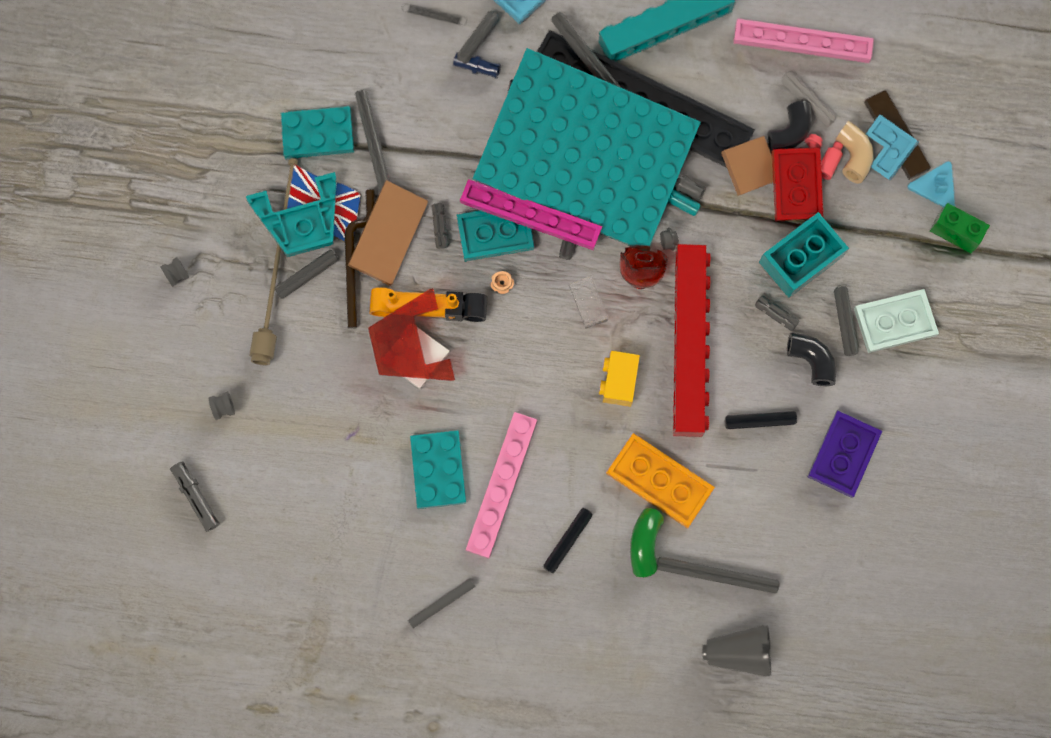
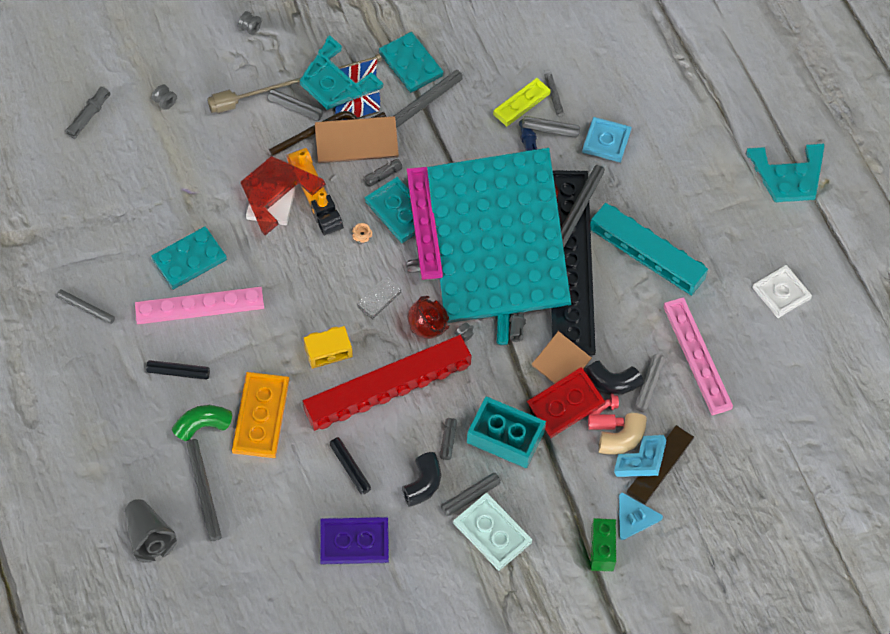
camera: 60 degrees right, 15 degrees down
none -> neon yellow plate [493,78,551,127]

